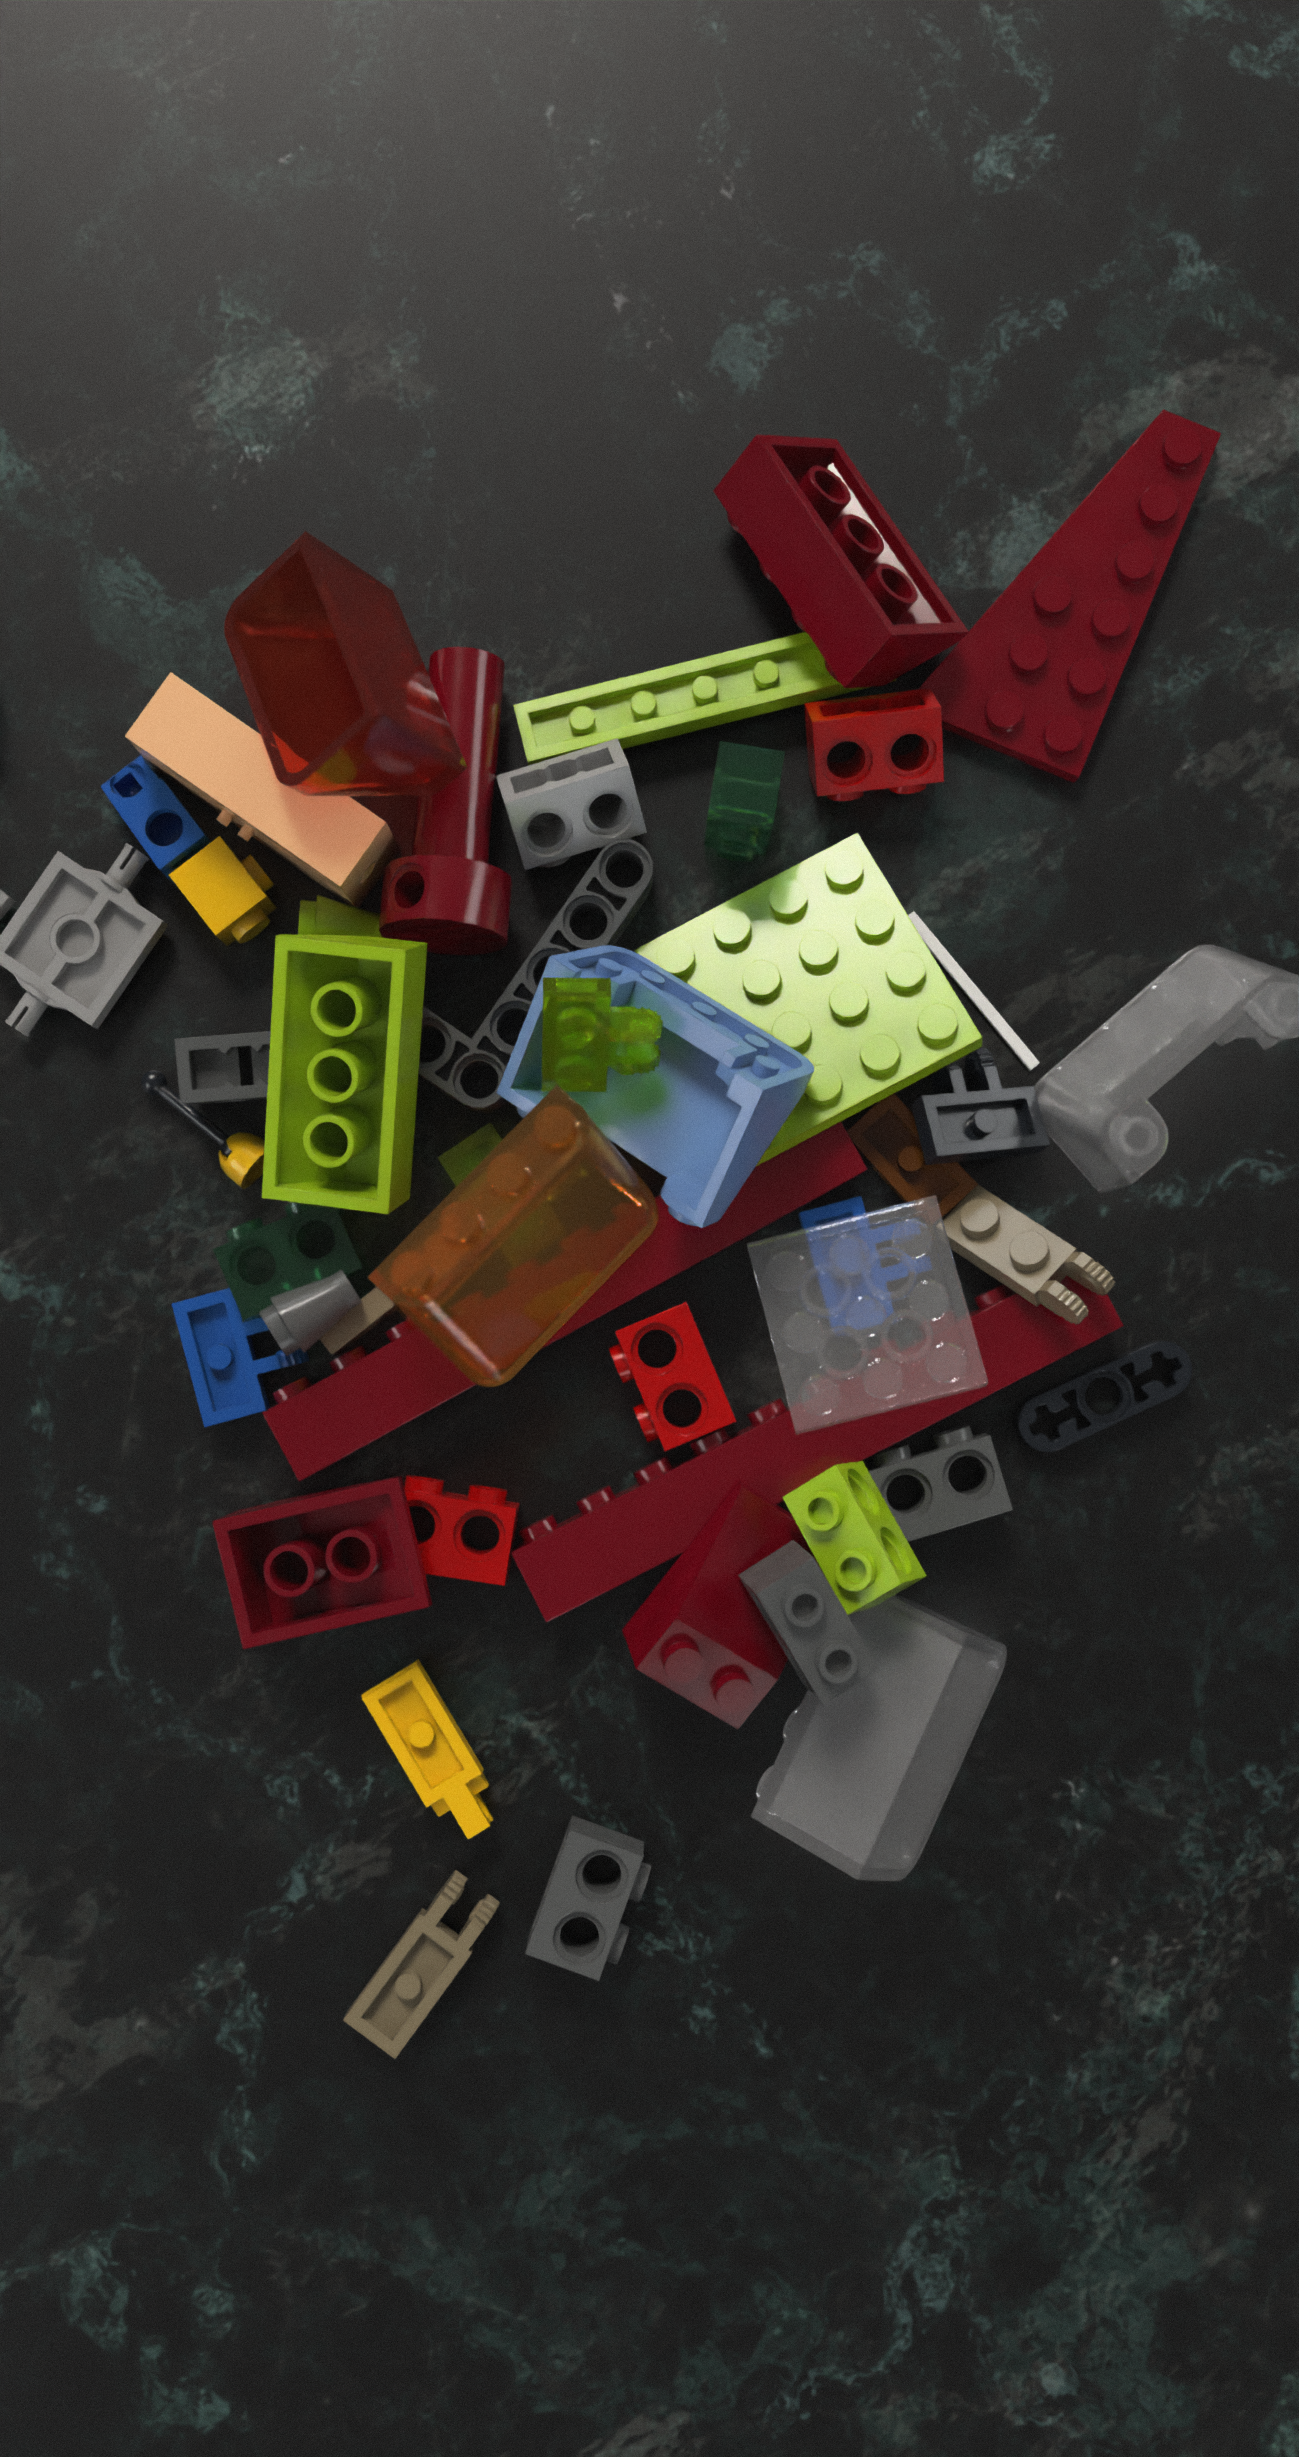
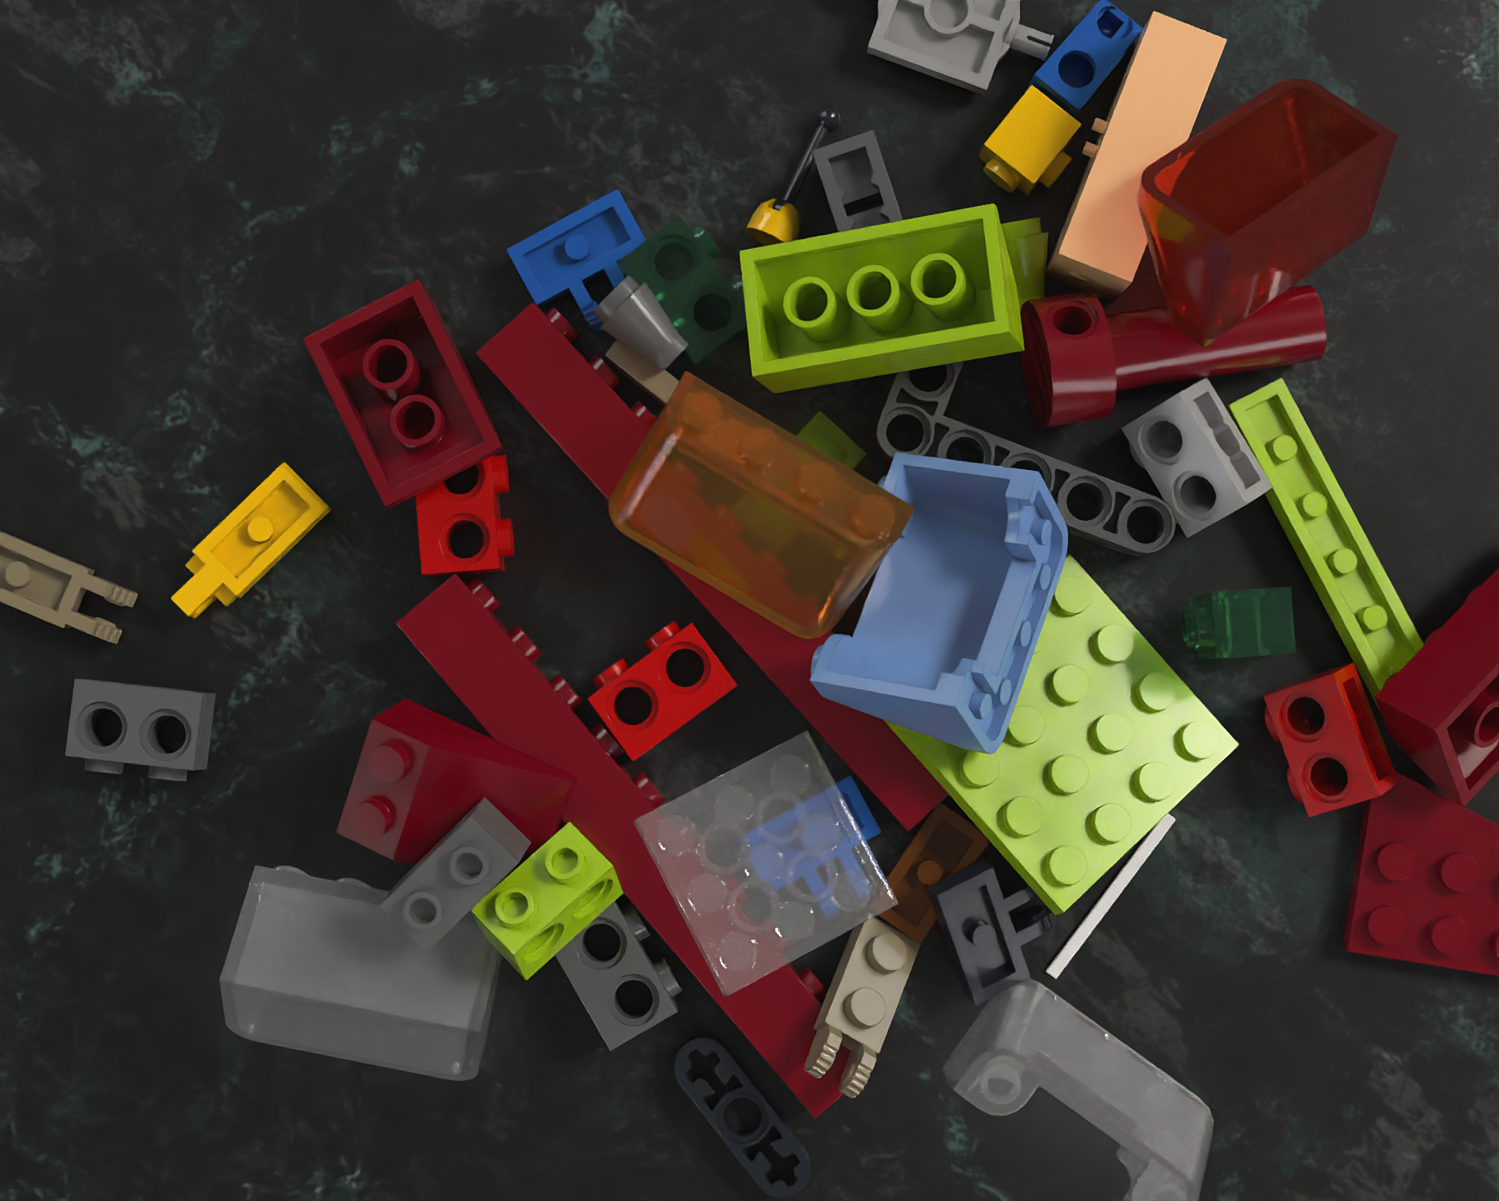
camera: 80 degrees right, 0 degrees up
clear neon green hinge [541,978,663,1092] -> none

